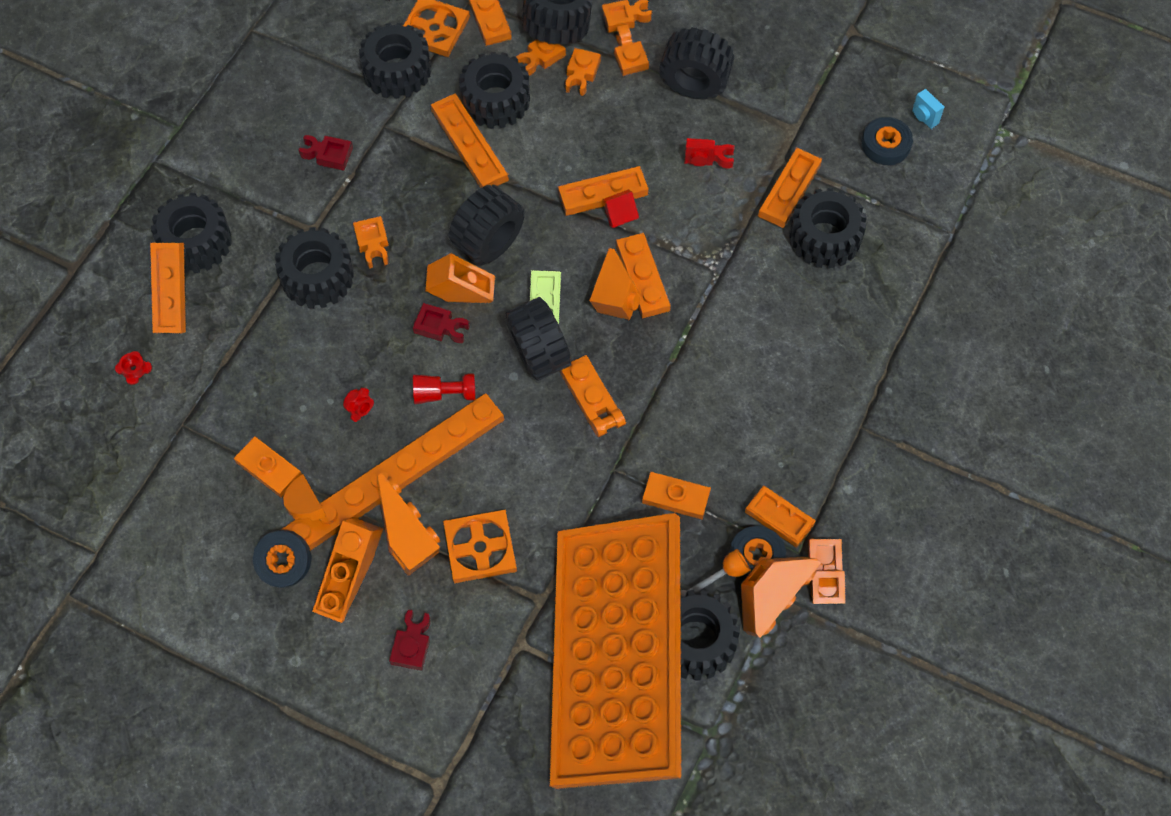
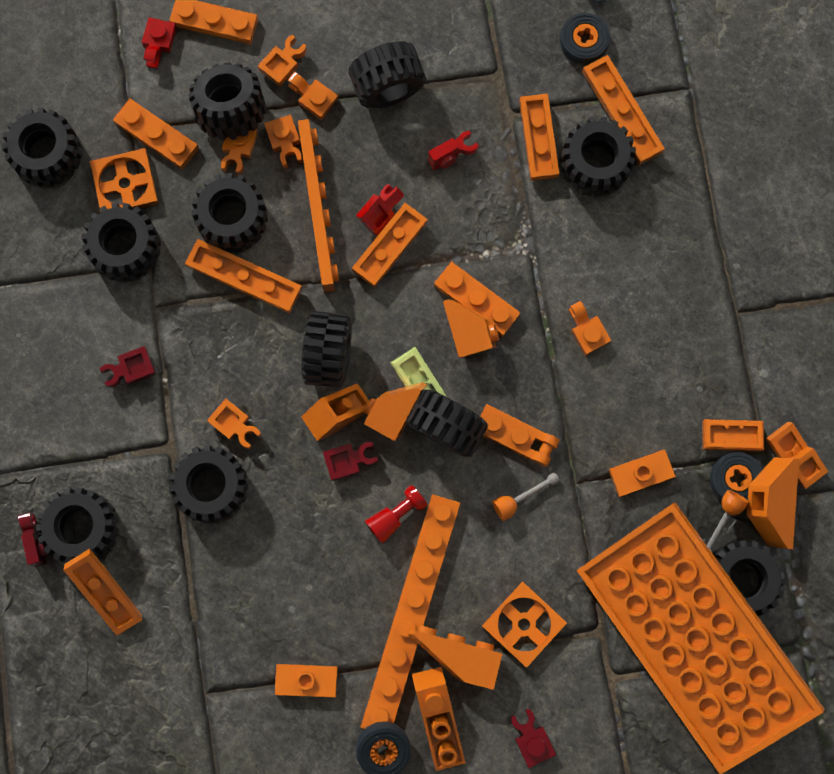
camera: 35 degrees left, 15 degrees up
red plate [115,351,152,385] -> none
orange tile [283,474,327,521] -> none
red plate [343,388,374,422] -> none
red tile [603,189,639,228] -> none
none -> dark red plate [18,513,49,567]
none -> orange plate [298,119,339,293]
none -> red plate [356,184,404,236]
none -> orange slope [364,382,427,441]
none -> hinge [492,473,559,522]
none -> orange plate [568,301,612,356]
none -> orange plate [582,55,665,165]

